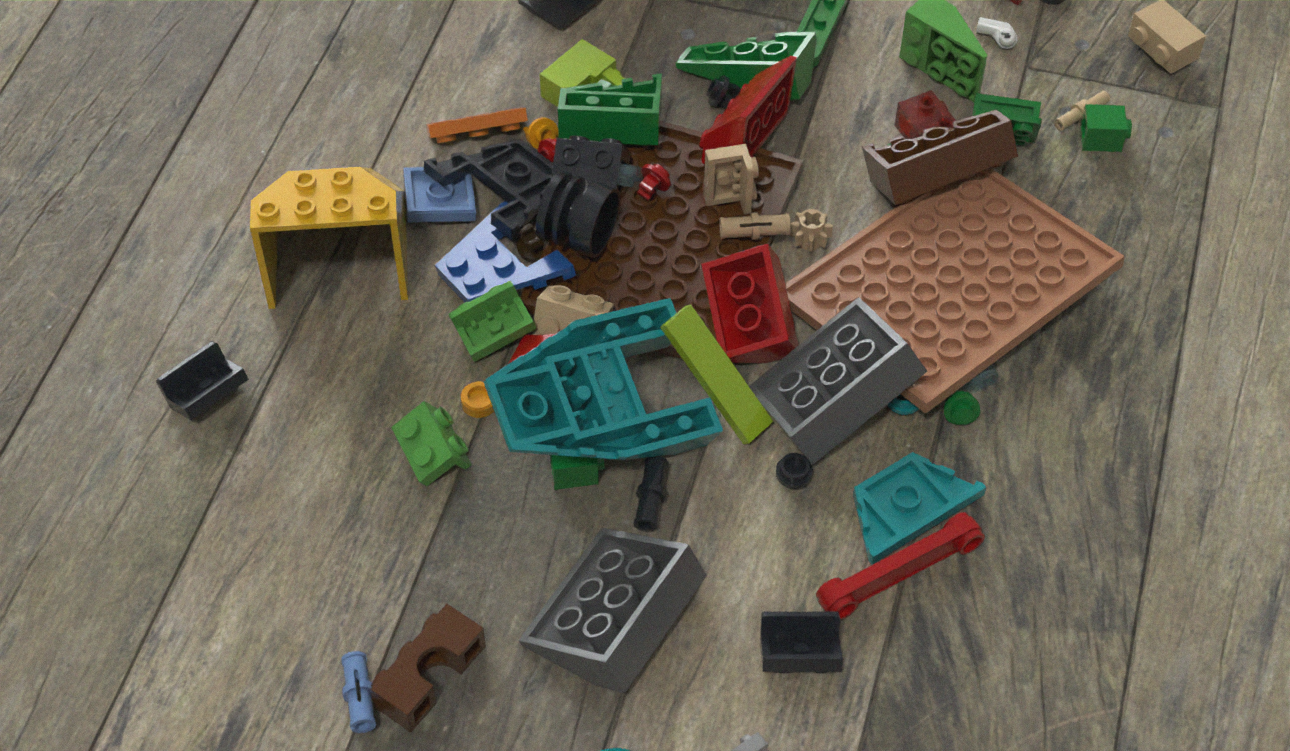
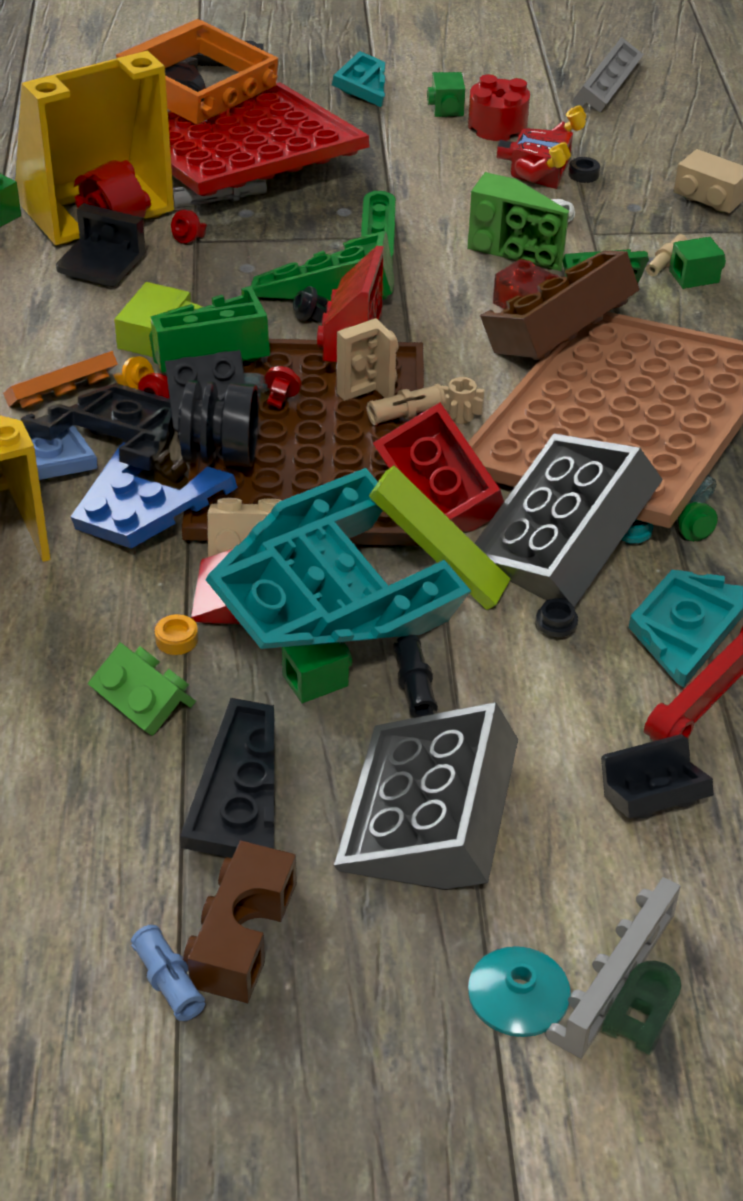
camera: 20 degrees left, 10 degrees down
bright green bracket [449,281,537,362] -> none
none -> black wing [180,698,274,858]

